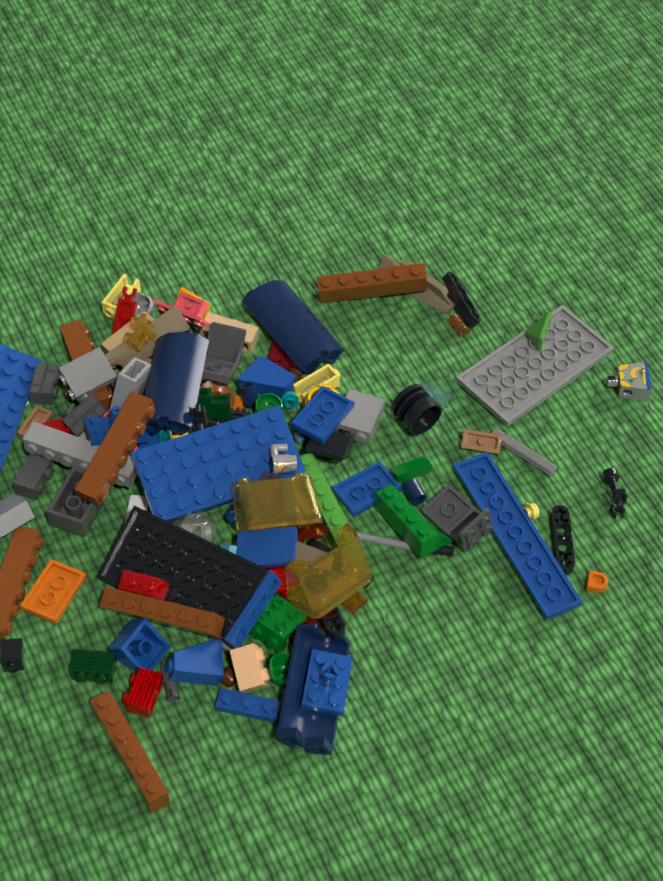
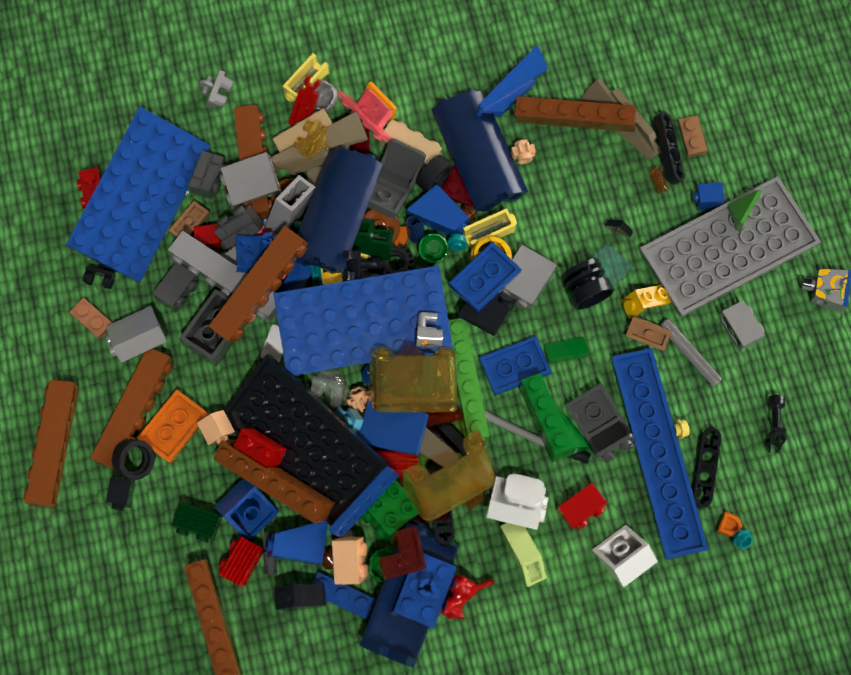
camera: 15 degrees right, 20 degrees up
dark blue piece [402,478,427,506] -> none
none -> black tyre [111,438,155,480]
none -> light nougat brick [197,410,235,445]
none -> light grey hips [198,70,233,109]
none -> black slope [274,584,326,611]
none -> light nougat gear [346,386,374,412]
none -> clear red plate [378,526,427,580]
none -> black tyre [416,155,453,193]
none -> red animal [440,575,495,620]
none -> blue wedge [475,45,548,117]
none -> white brick [487,474,549,530]
none -> yellowish green slope [500,523,547,587]
none -> light nougat gear [511,140,536,164]
none -> red brick [556,483,608,531]
none -> white slope [592,525,657,587]
none -> black tile [605,219,633,237]
none -> yellow bracket [621,285,671,319]
none -> medium nougat plate [677,116,708,158]
none -> blue brick [692,182,725,210]
none -> light grey brick [719,300,765,352]
none -> teal plate [733,529,753,550]

